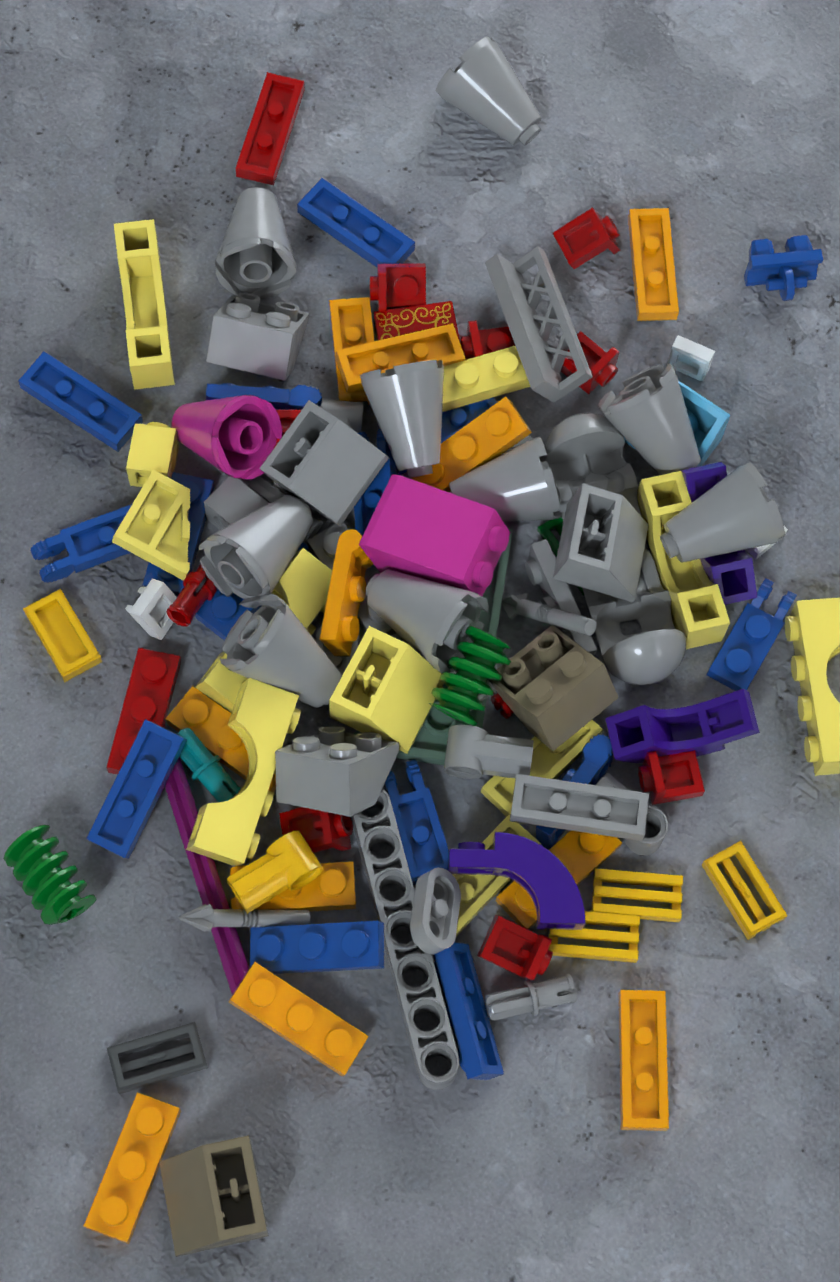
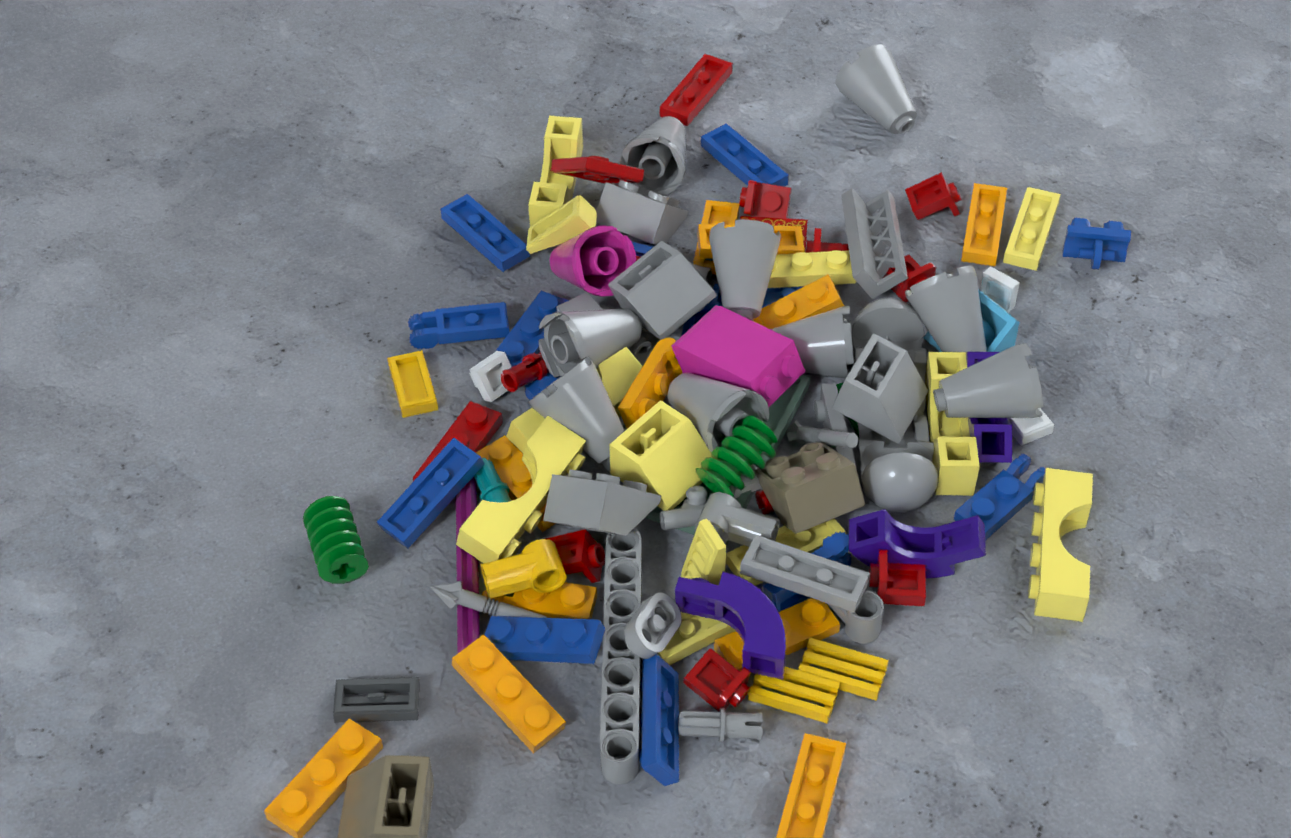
camera: 20 degrees right, 20 degrees down
light yellow wing [112,469,190,581] -> none
light yellow brick [126,422,179,487] -> none
blue hinge [384,759,449,885] -> none
yellow tile [702,841,788,940] -> none
none -> light yellow slope [526,195,597,254]
none -> red plate [551,156,644,184]
none -> light grey arm [660,486,708,530]
none -> light yellow slope [681,518,726,585]
none -> light yellow plate [1003,187,1061,271]

